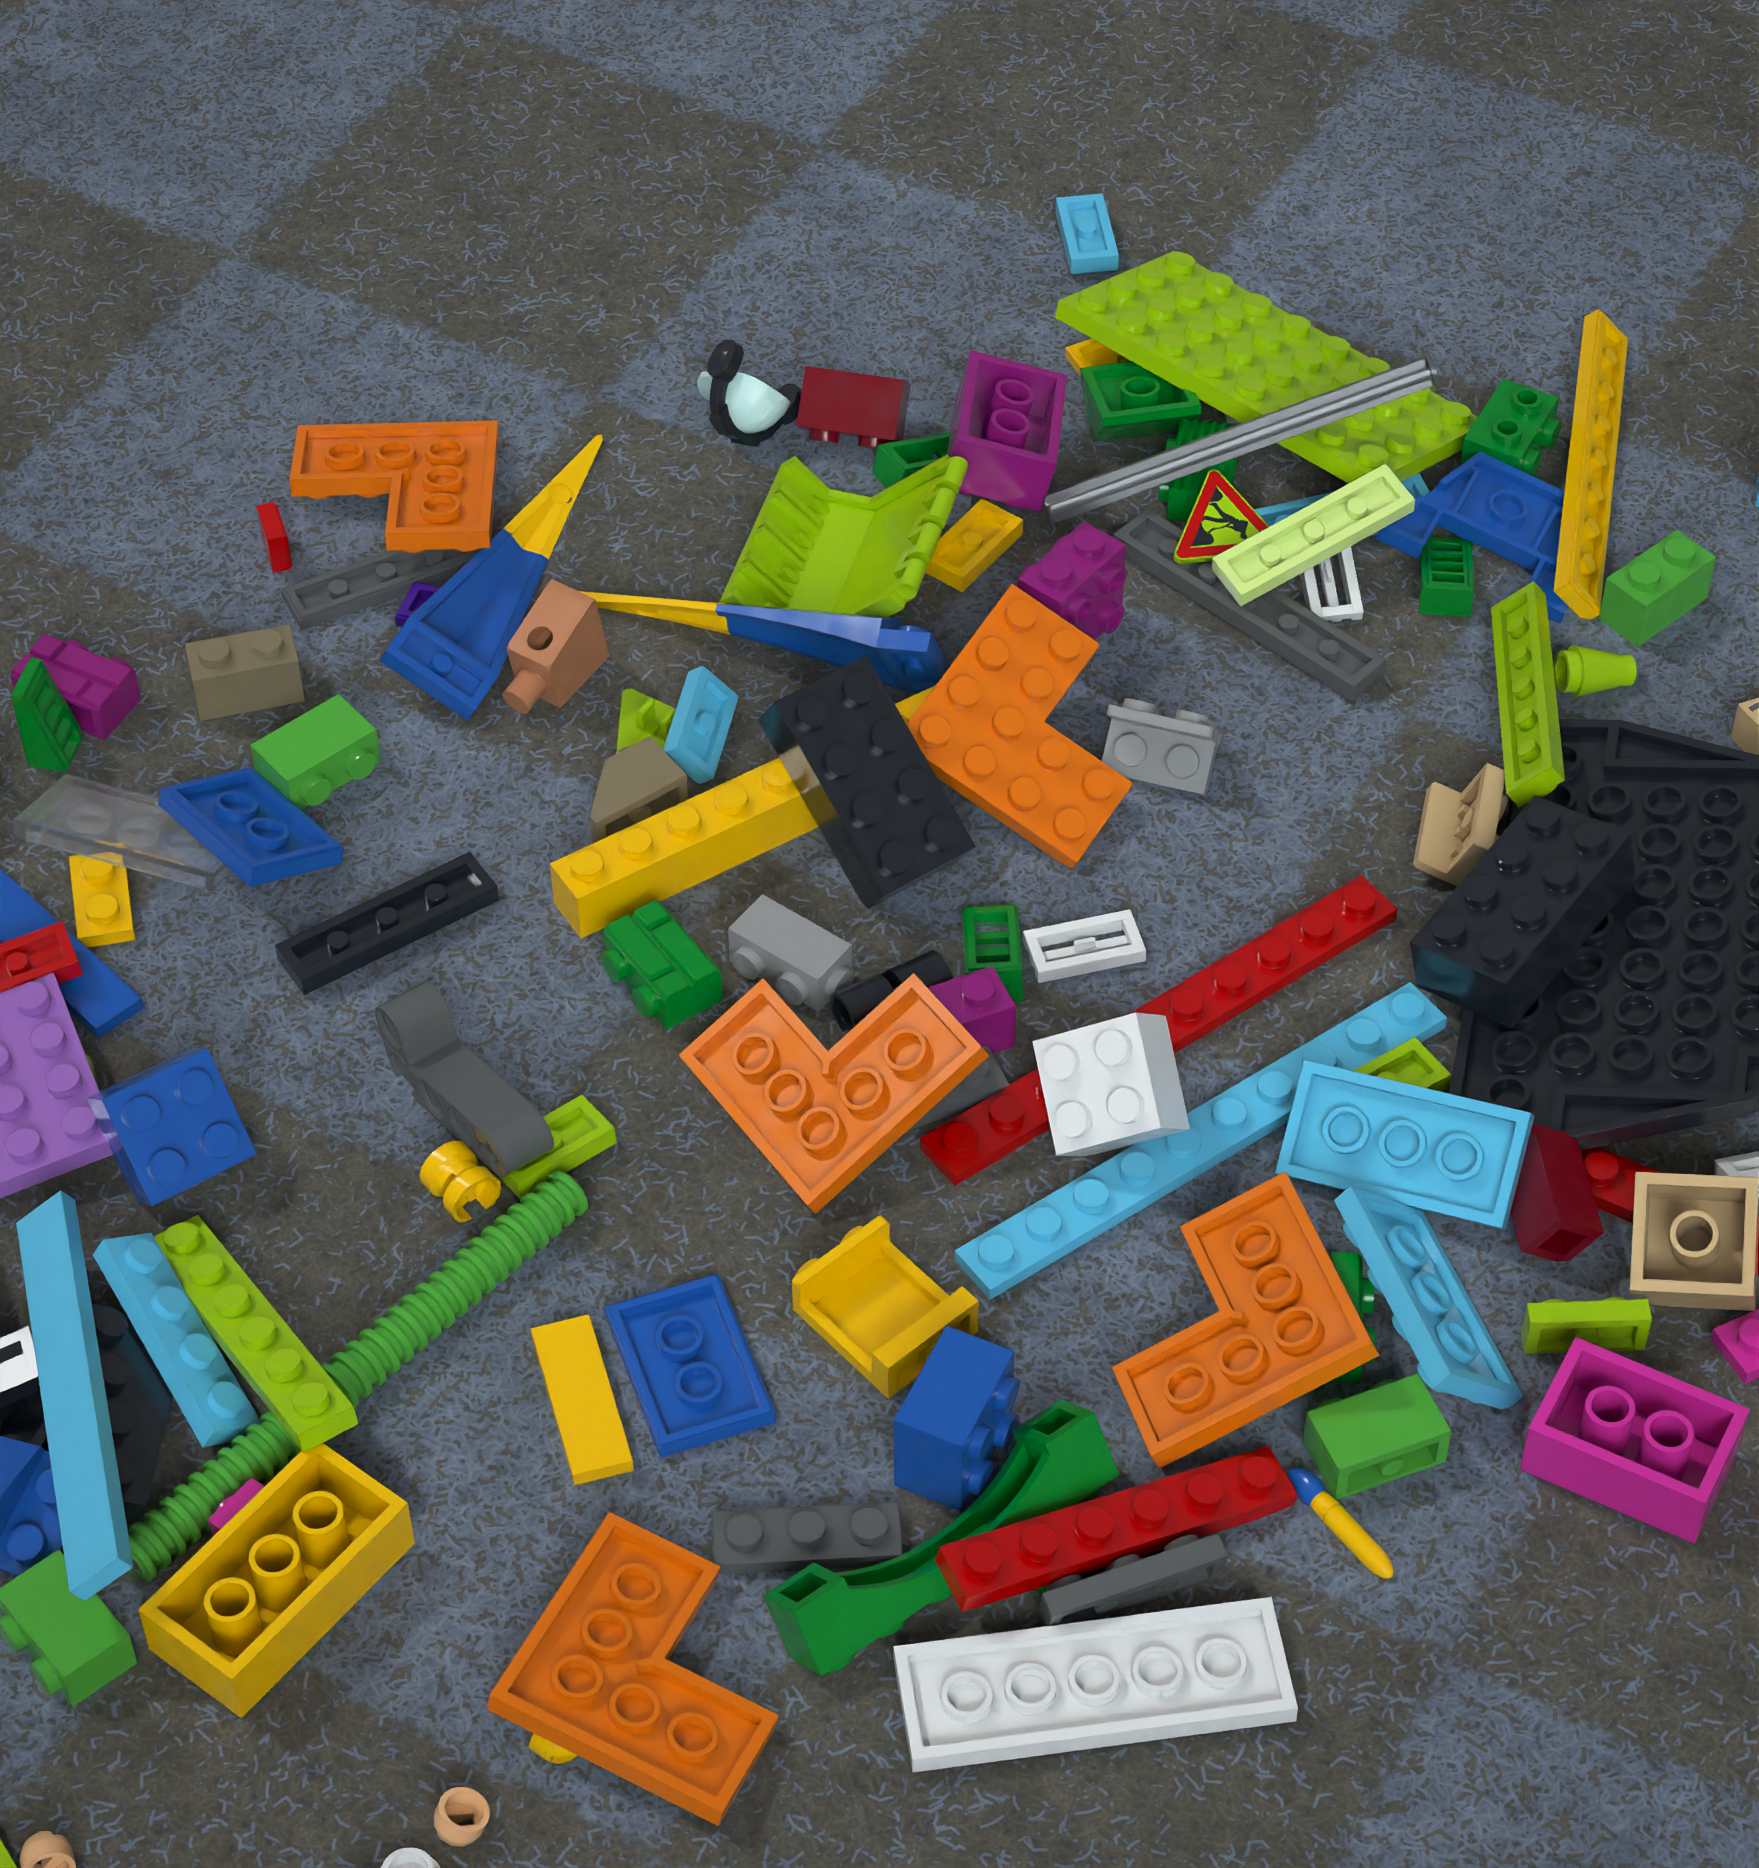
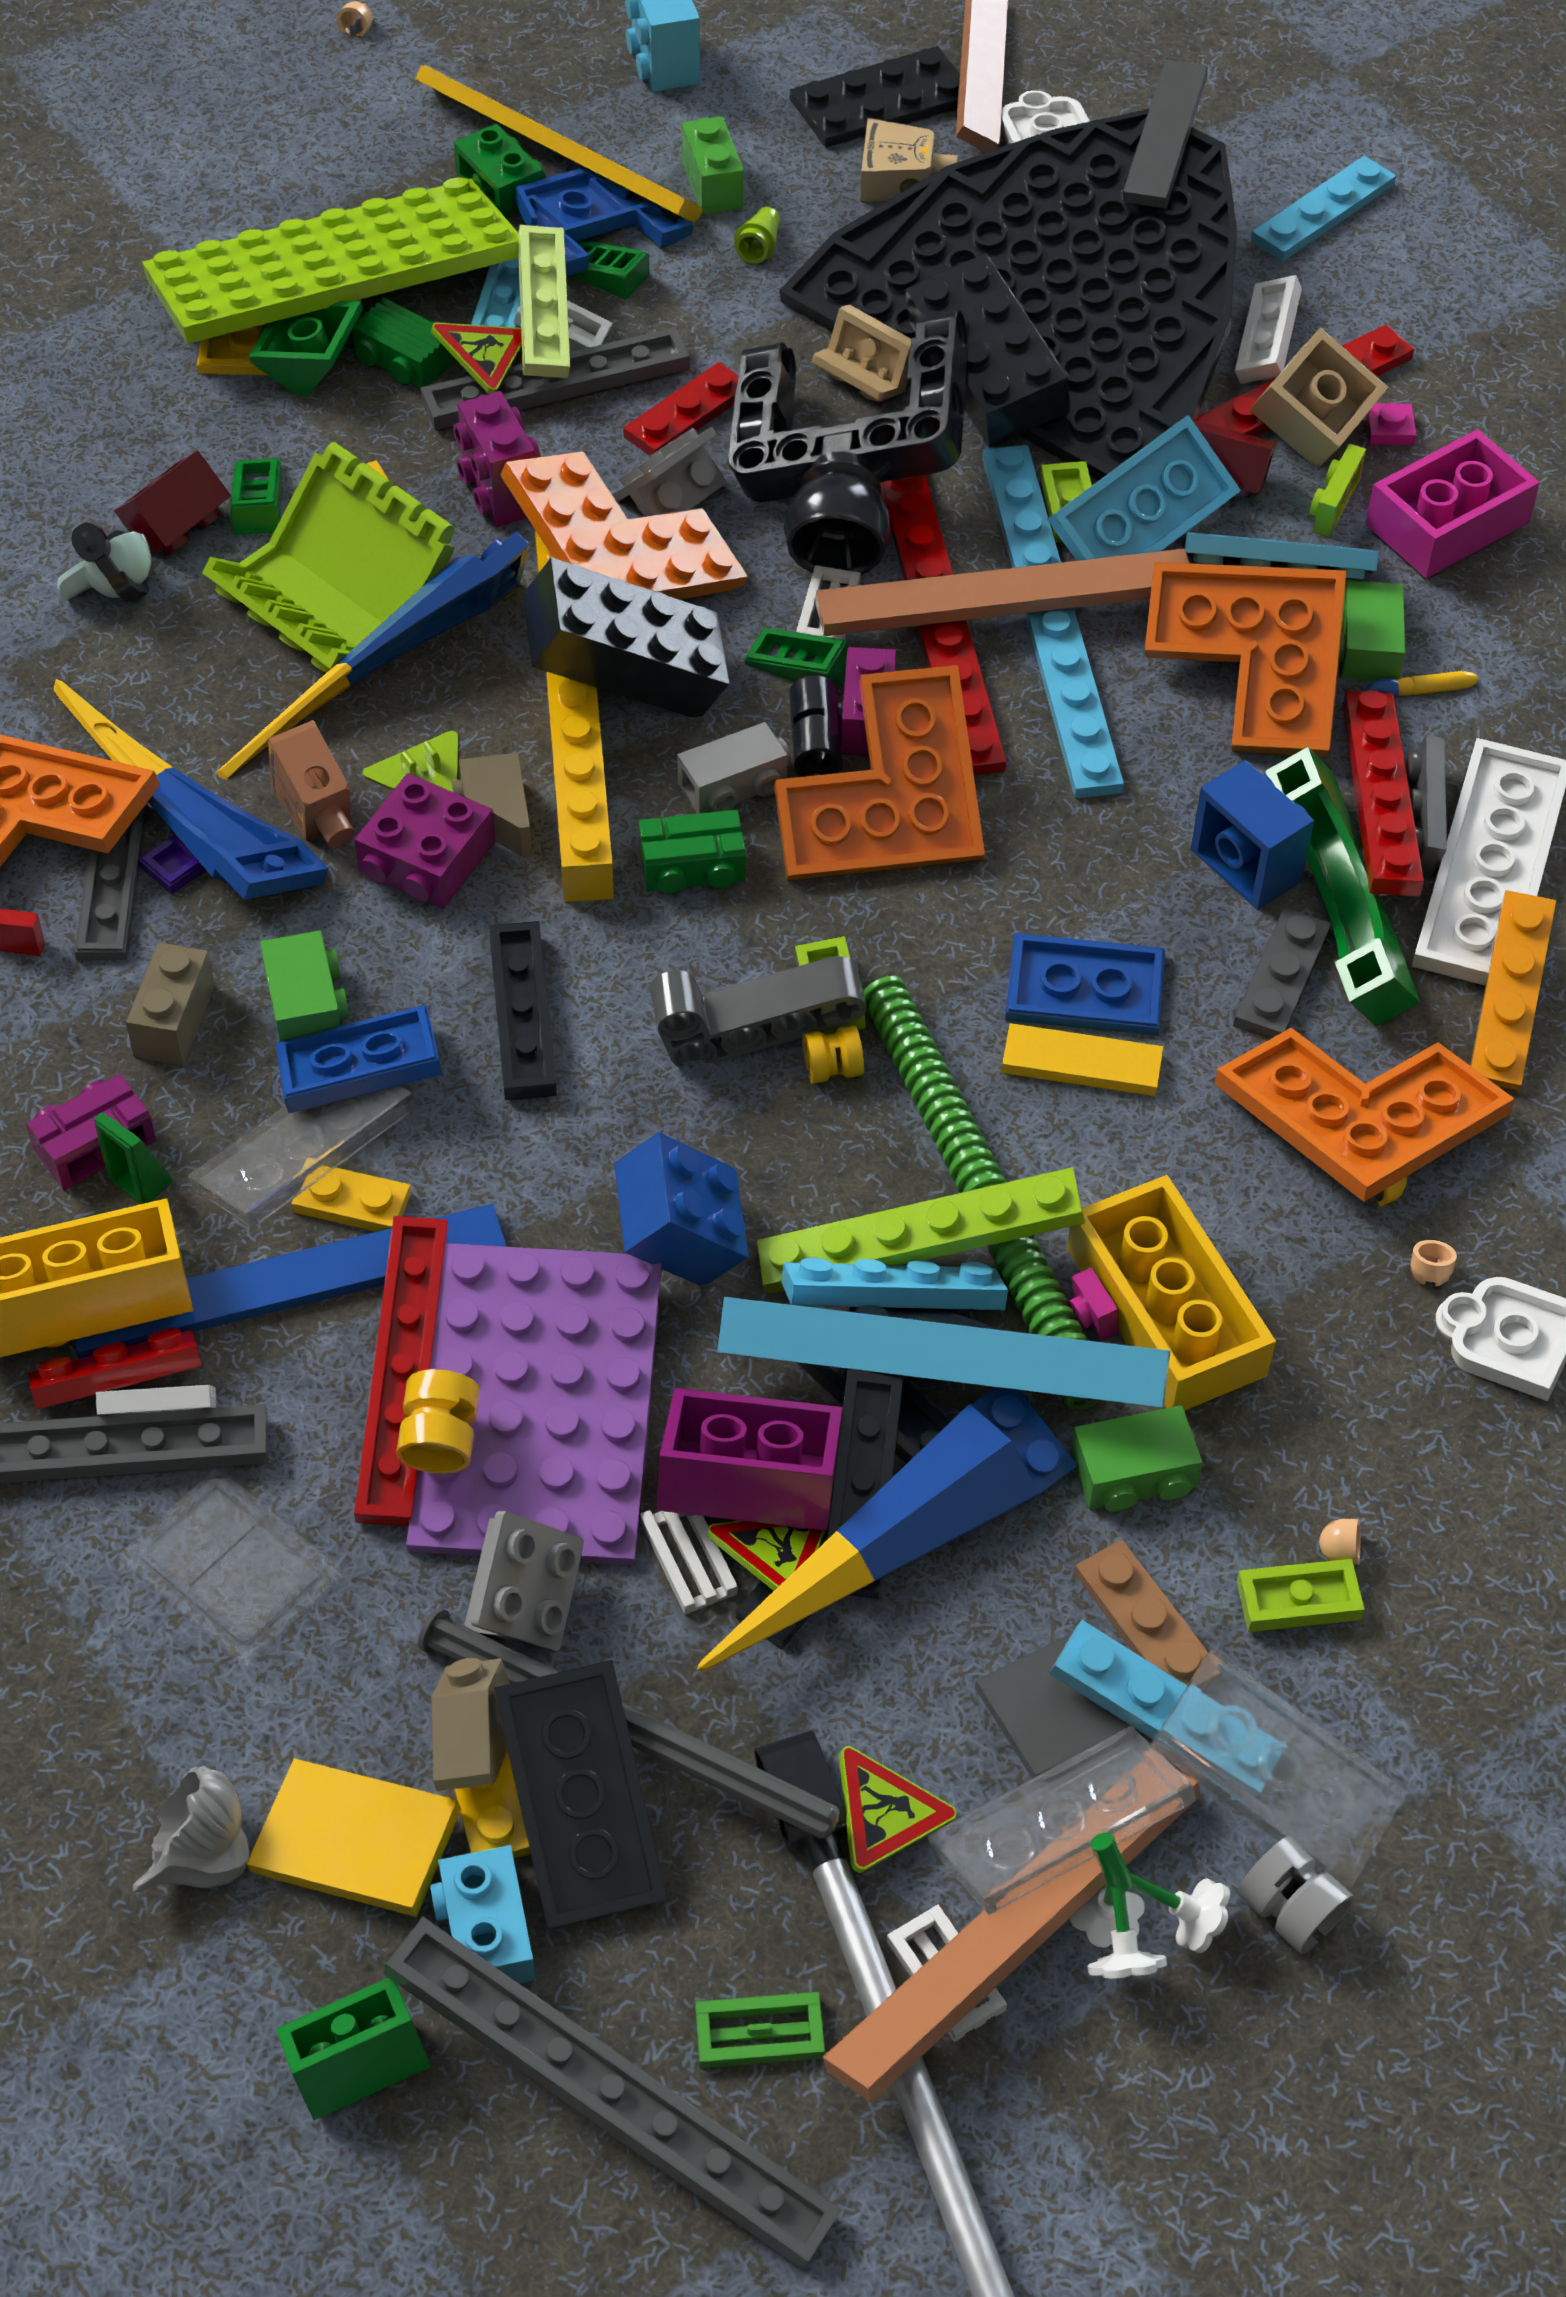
camera: 65 degrees left, 5 degrees up
medium azure plate [663,666,739,784] -> none
yellow panel [792,1215,979,1399] -> none
magenta brick [947,350,1067,512] -> none
white brick [1033,1012,1190,1156] -> none
axle [1044,350,1441,522] -> none
medium azure plate [1055,193,1119,274] -> none
lime plate [1491,581,1565,807] -> none
none -> light nougat hinge [337,1,373,37]
none -> magenta brick [354,773,496,909]
none -> red plate [623,362,739,456]
none -> black piece [728,309,968,575]
none -> nougat tile [815,549,1190,636]
none -> light orange plate [1470,890,1556,1091]

